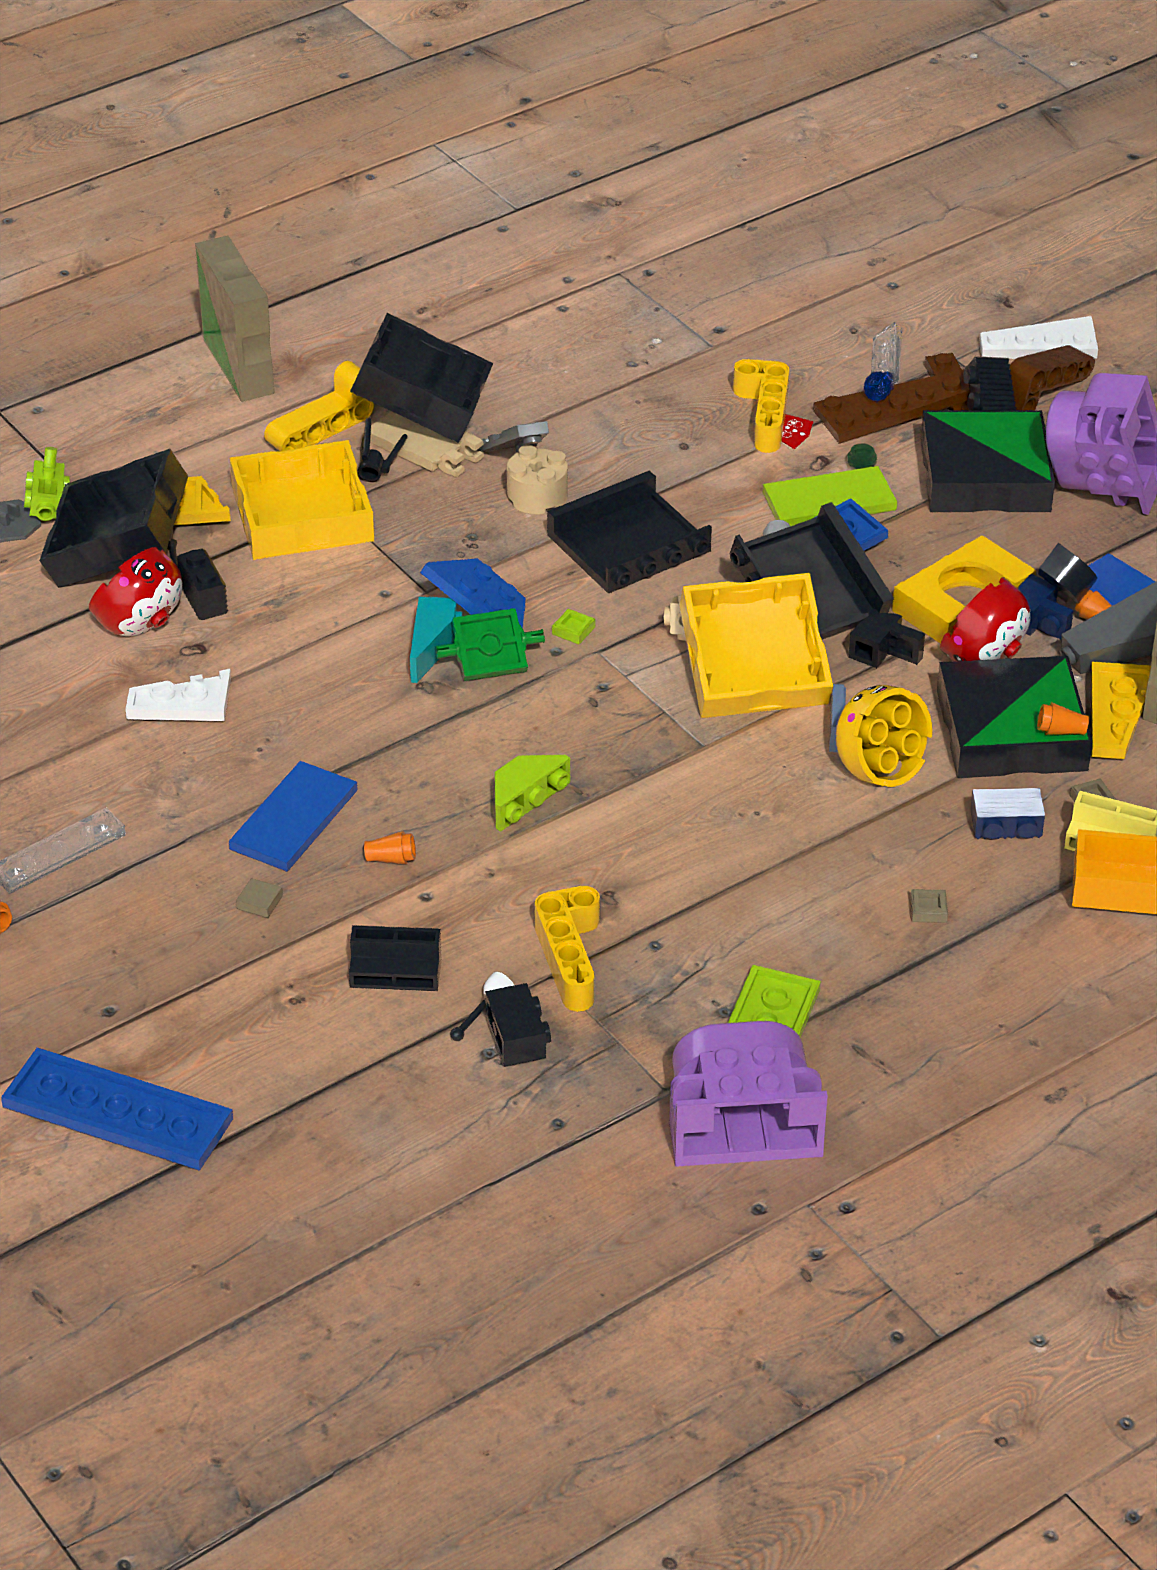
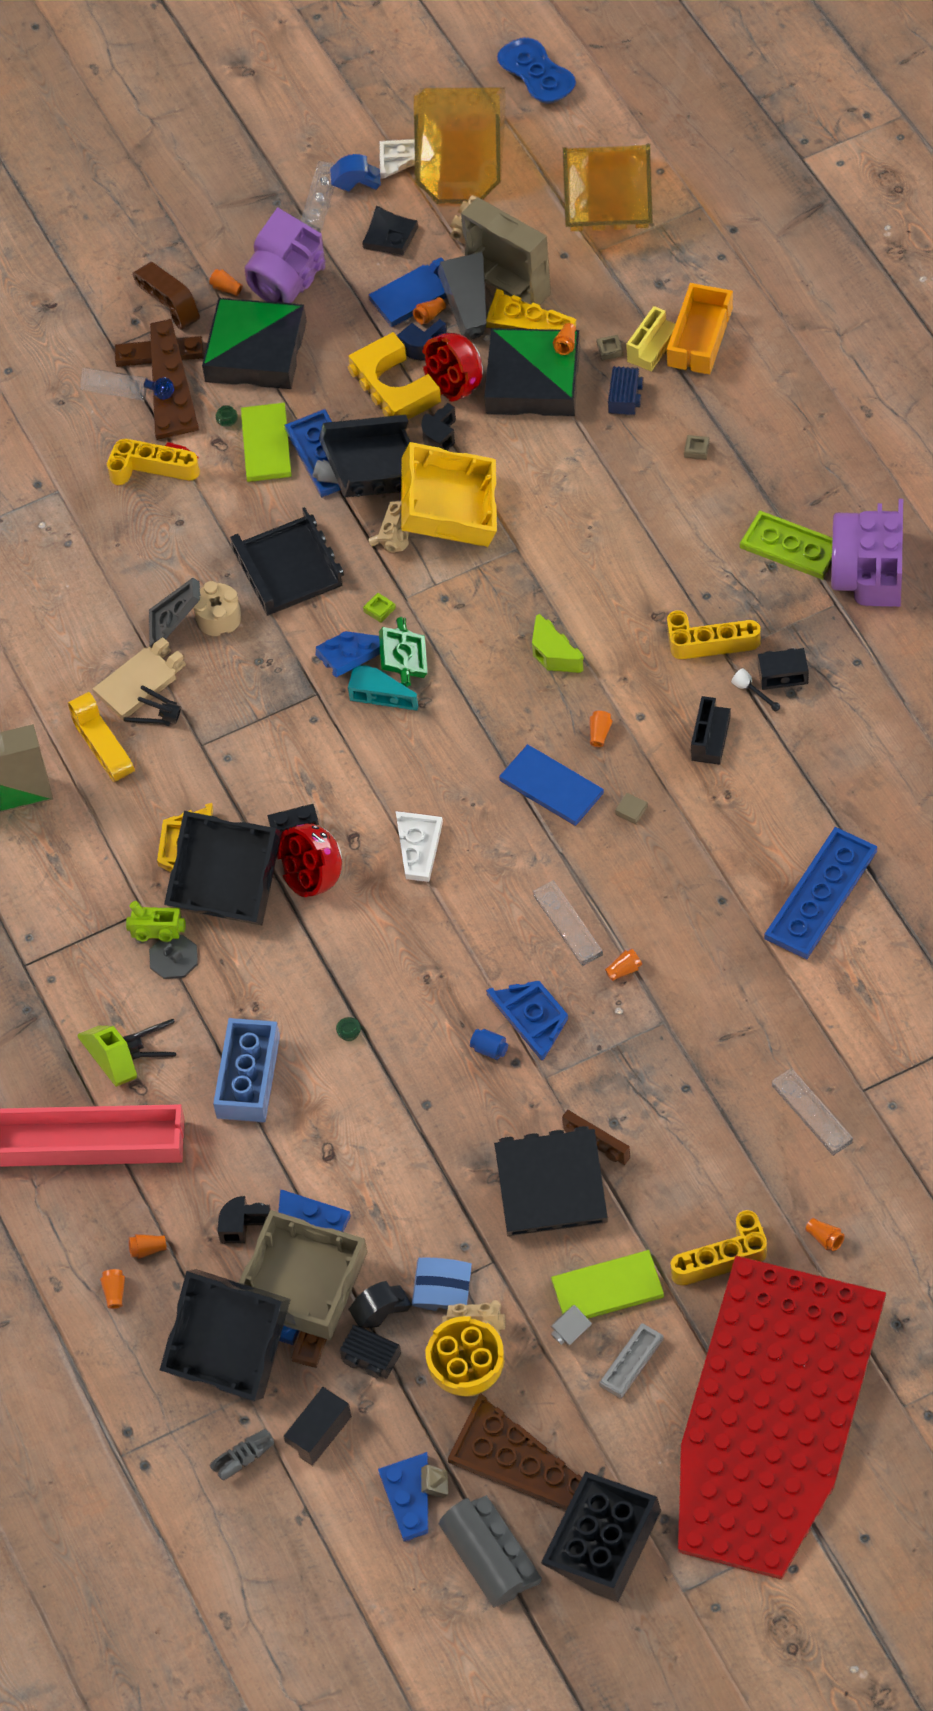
camera: 75 degrees left, 15 degrees up
yellow tile [229,440,374,560] -> none
black tile [350,313,493,443] -> none
sand blue tile [829,684,846,752] -> none
yellow cylinder [836,685,932,787] -> none
black brick [963,356,1017,411] -> none
white wing [979,316,1098,359] -> none
black brick [1038,543,1098,604] -> none

